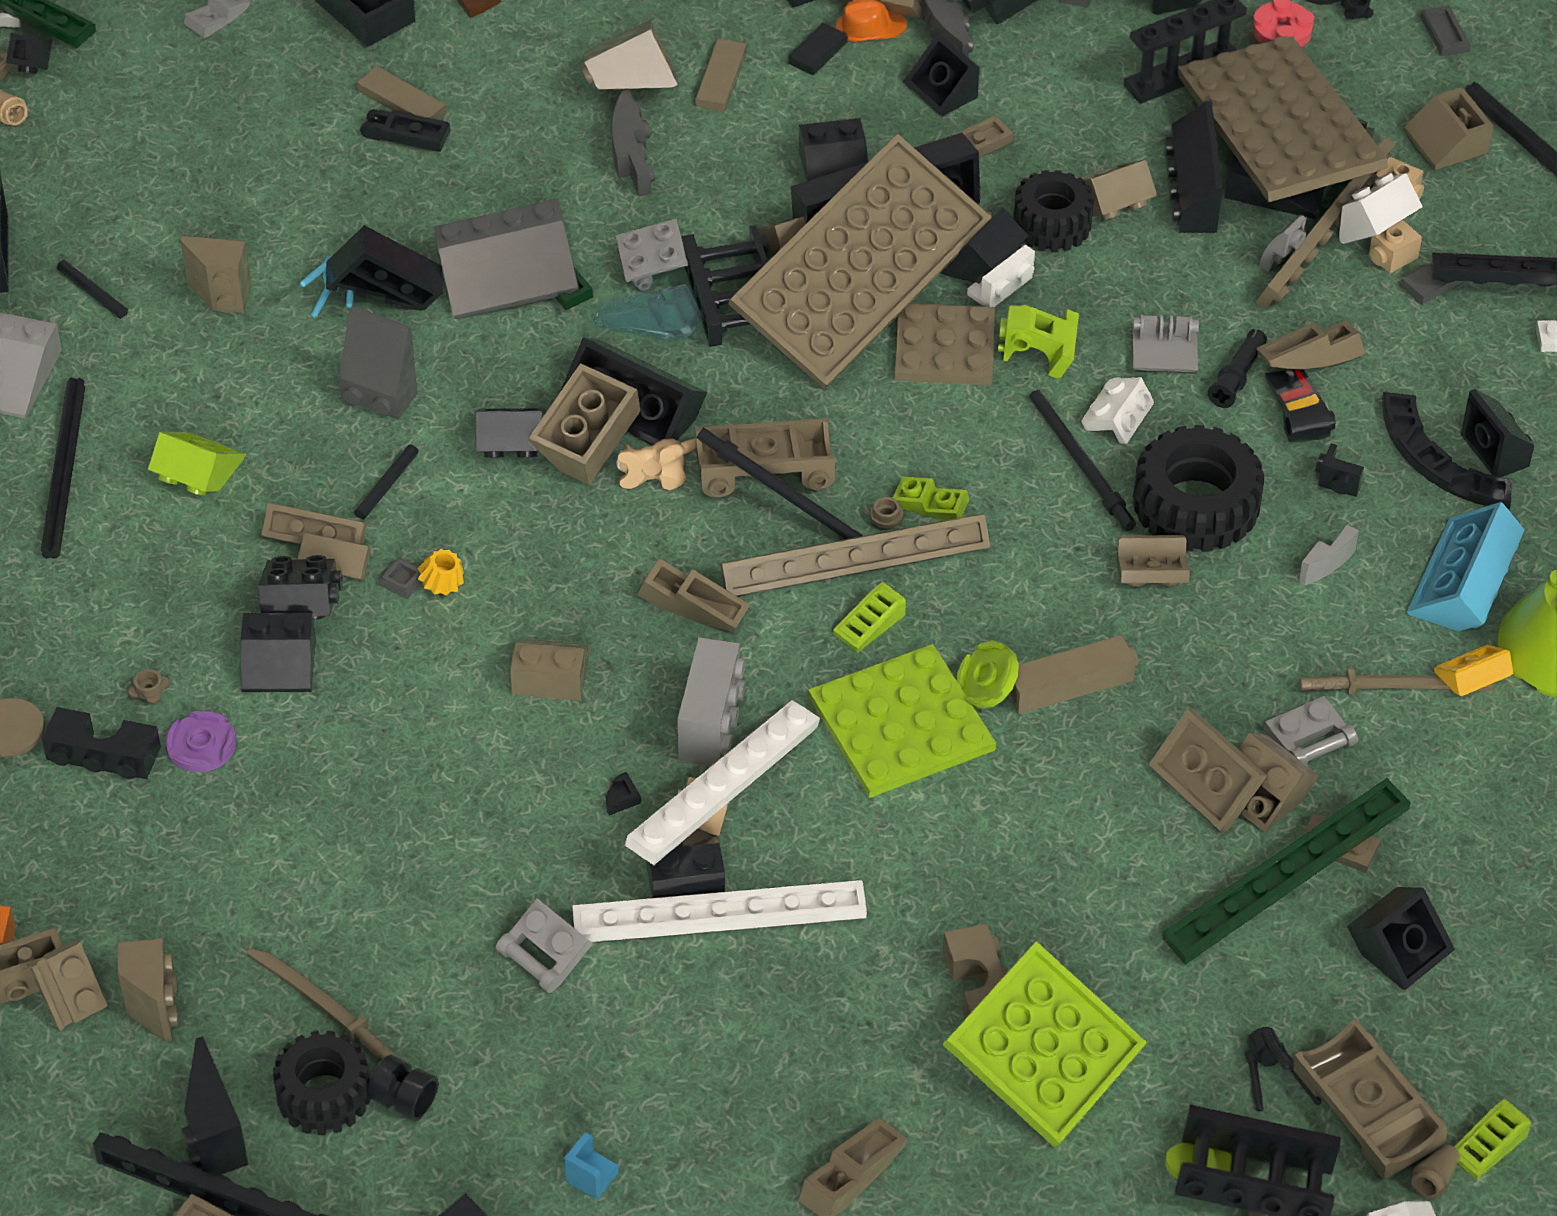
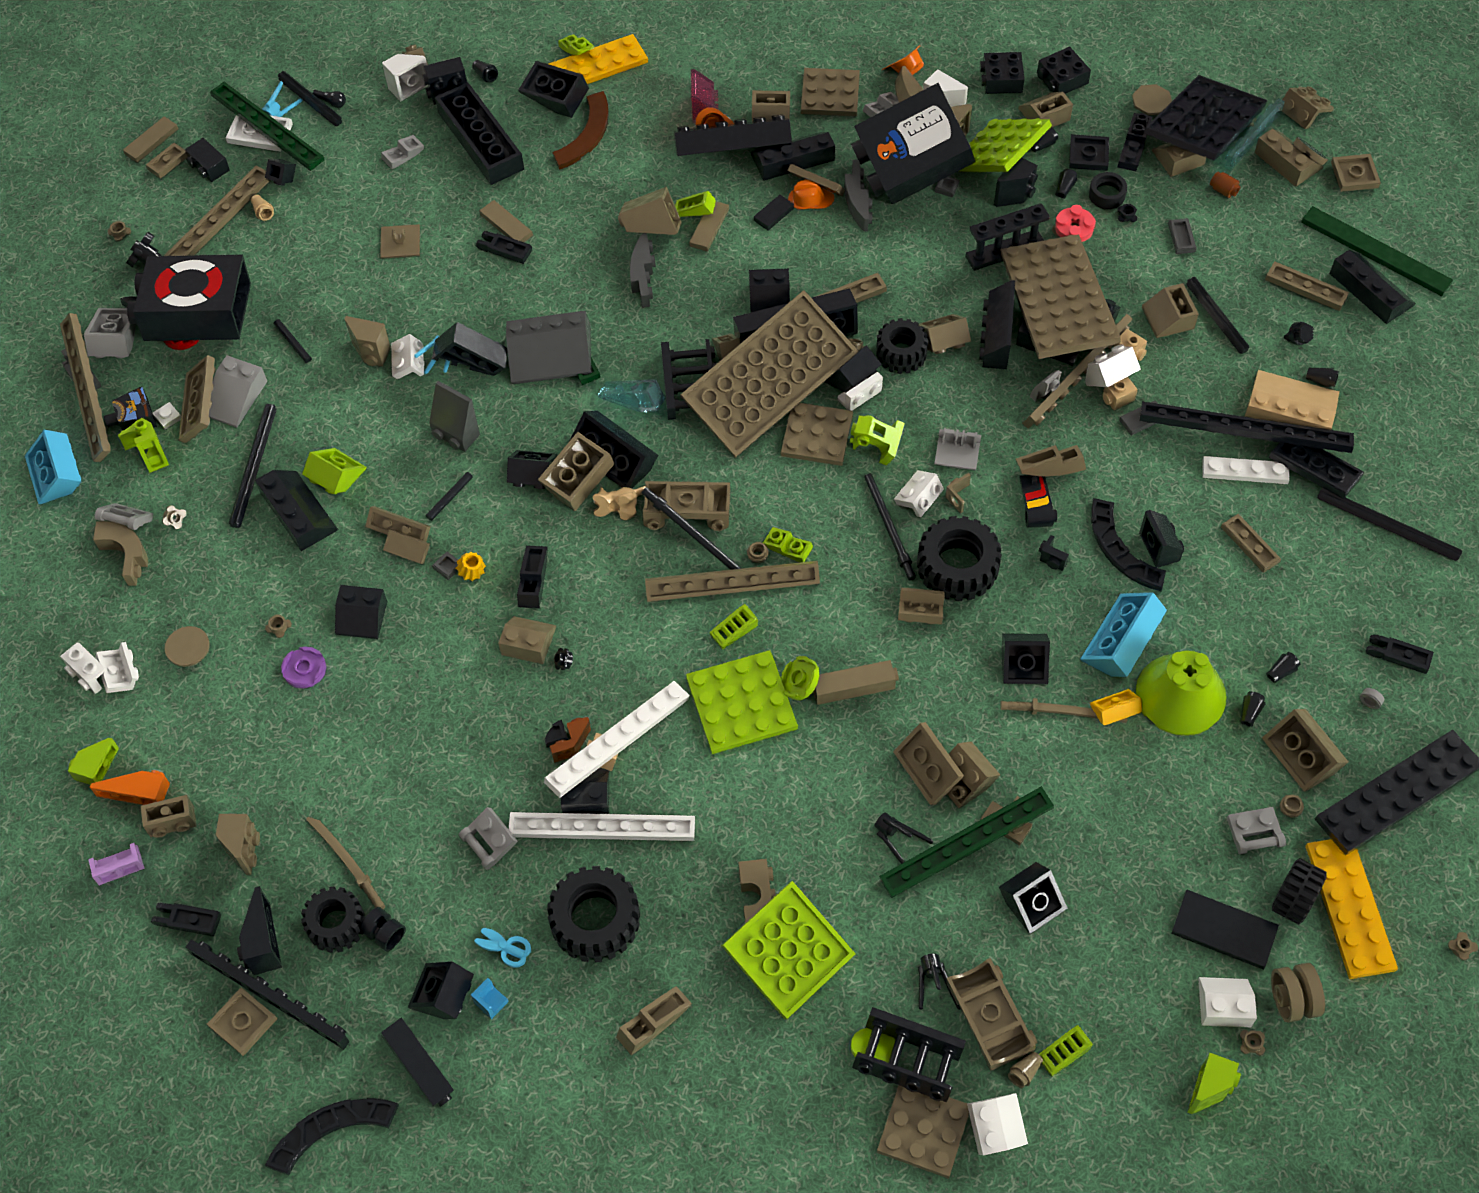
camera: 10 degrees right, 10 degrees up
dark tan plate [28,939,108,1031] -> none
black arch [42,707,161,779] -> none
black brick [258,555,343,620] -> none
light grey hinge [616,219,688,291] -> none
dark tan slope [637,558,750,632] -> none
light grey brick [678,637,746,766] -> none
black slope [903,32,980,116] -> none
black pin [1207,329,1267,408] -> none
light grey plate [1264,696,1358,765] -> none
light grey slope [1299,525,1359,585] -> none
none -> black hinge [151,903,221,937]
none -> black slope [255,470,338,551]
none -> dark tan piece [380,224,420,258]
none -> white bracket [391,334,424,379]
none -> black slope [408,961,474,1019]
none -> medium azure piece [474,928,531,968]
none -> black slope [517,545,548,609]
none -> black tyre [547,866,640,963]
none -> dark orange slope [550,717,591,763]
none -> black plate [554,648,573,670]
none -> lime slope [675,191,716,217]
none -> black plant [874,812,933,864]
none -> dark tan bracket [945,473,971,514]
none -> black slope [1002,633,1050,684]

